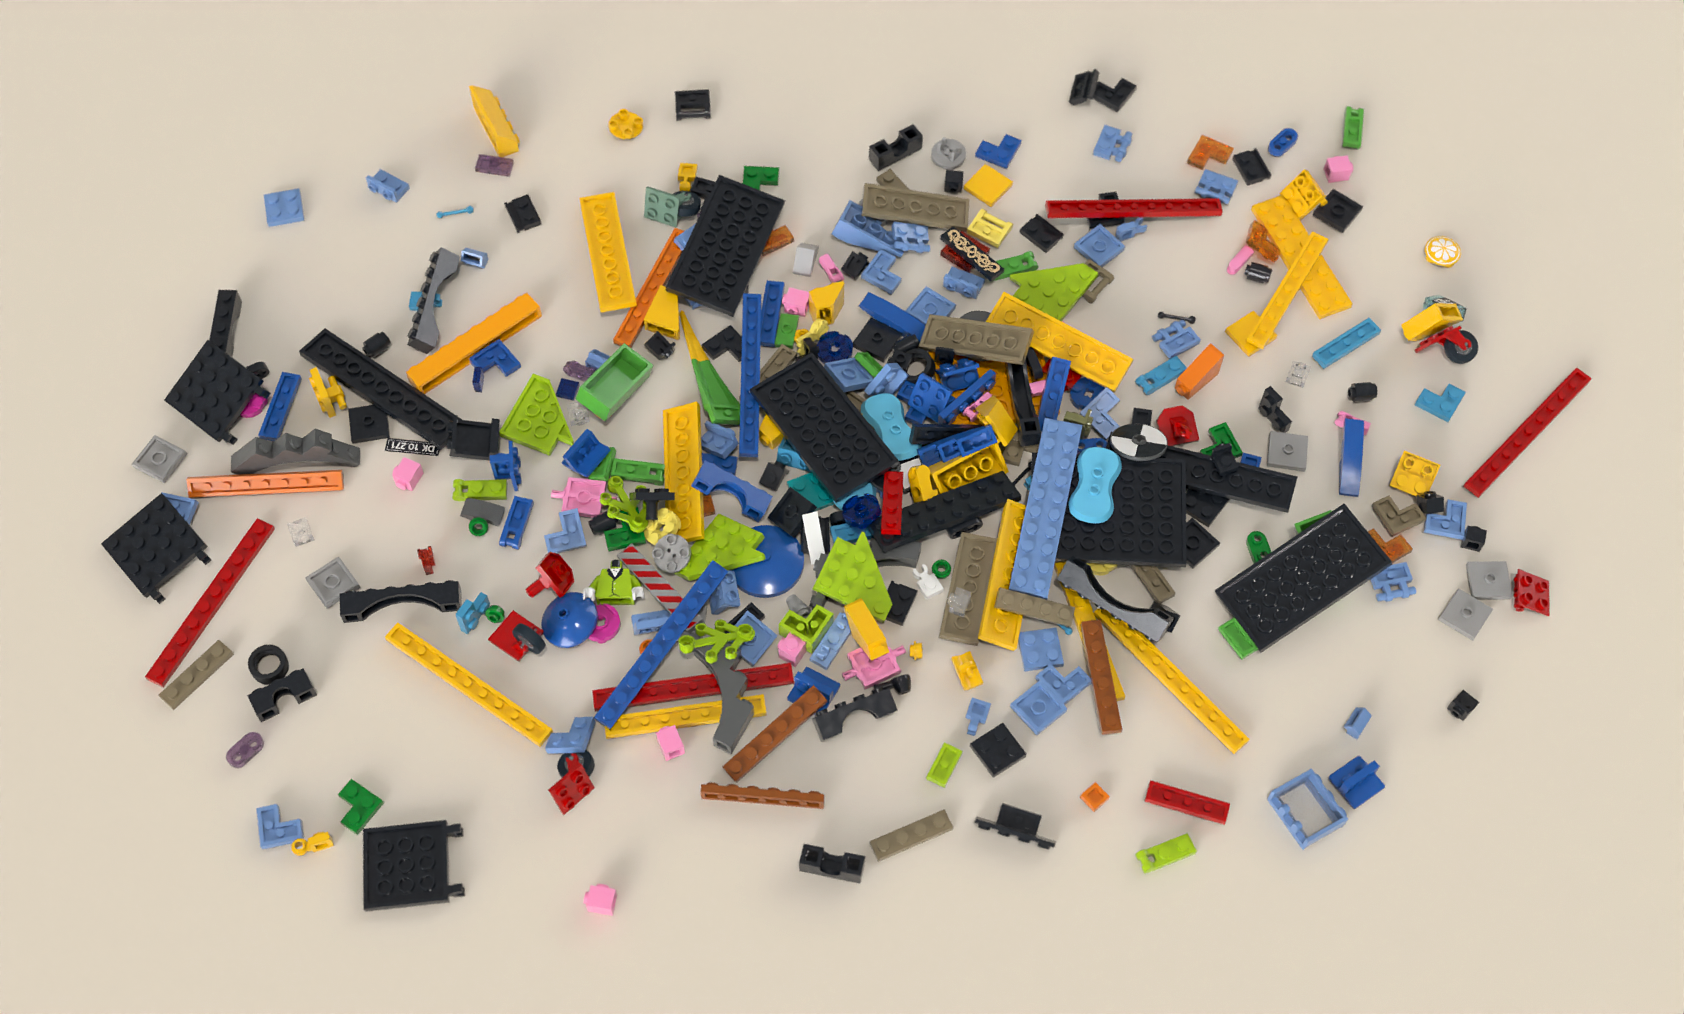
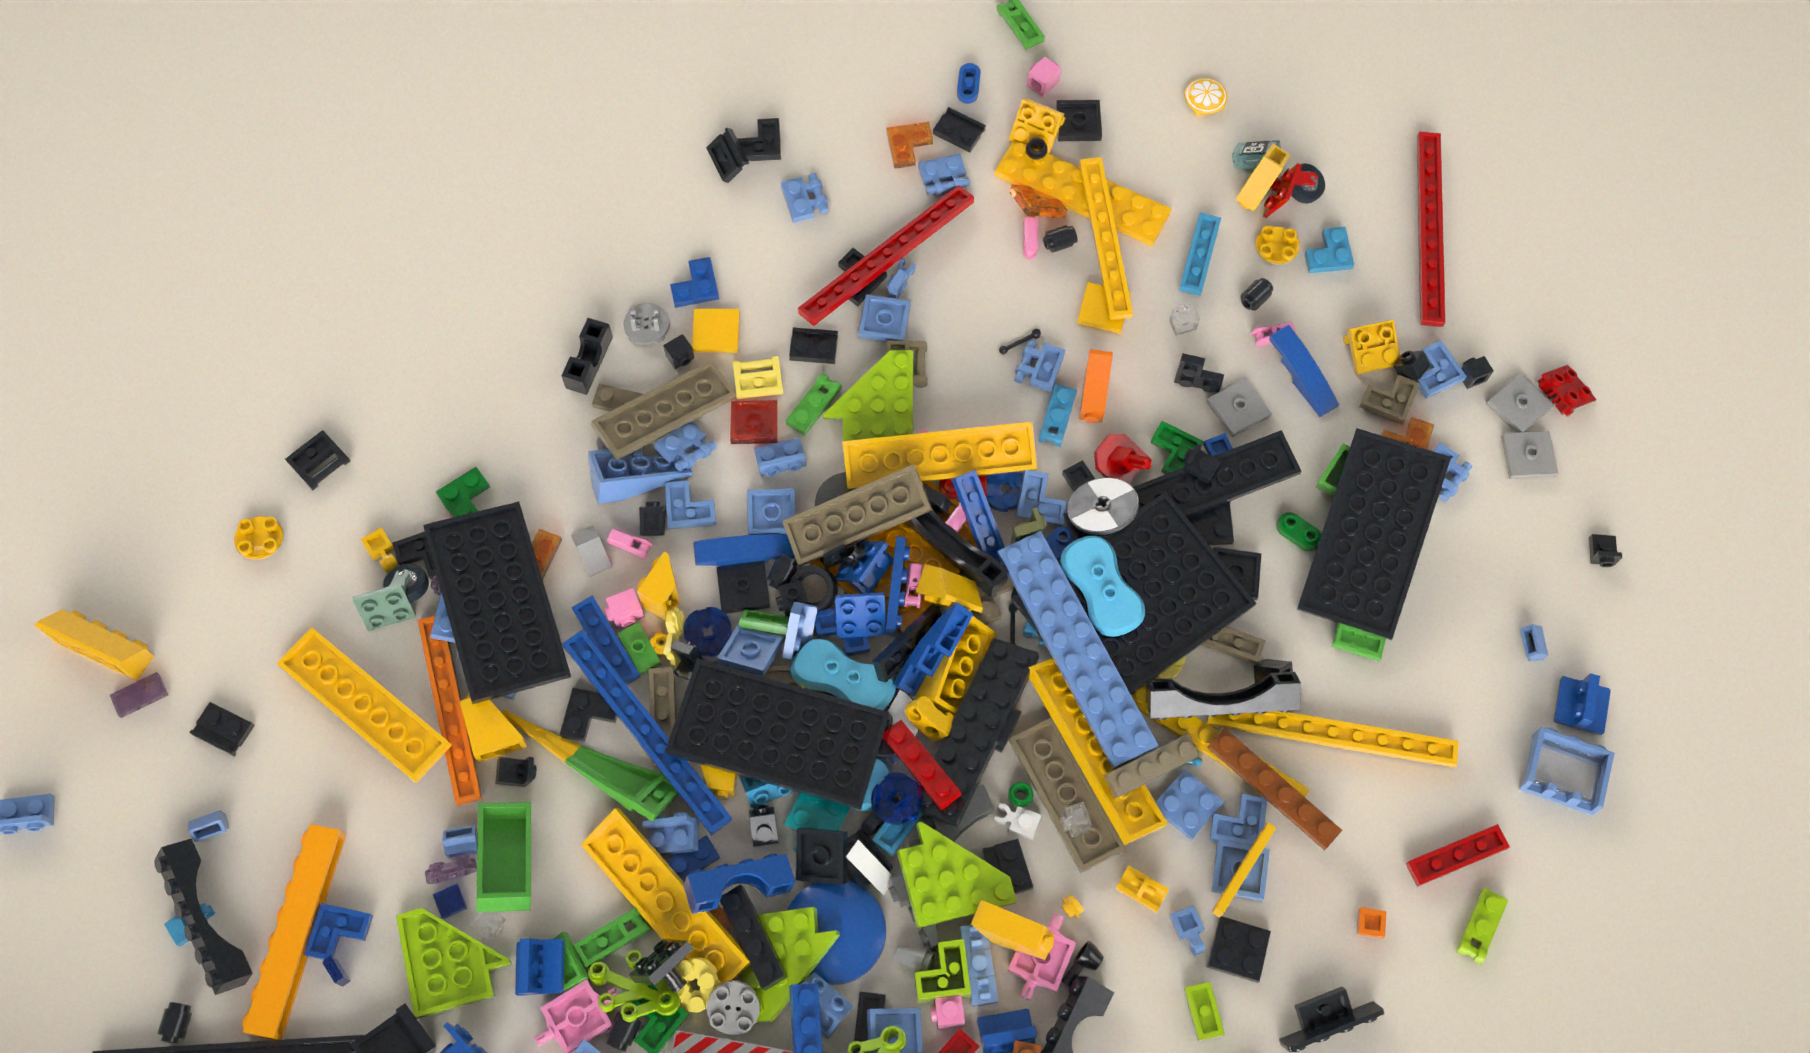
camera: 40 degrees left, 5 degrees up
dark azure hinge [436,206,474,218] -> none
black tile [940,226,1004,281] -> none
none -> black plate [720,884,788,991]
none -> black plate [841,543,867,569]
none -> black plate [1026,138,1048,160]
none -> yellow tile [1212,823,1277,918]
none -> yellow dish [1255,226,1300,264]

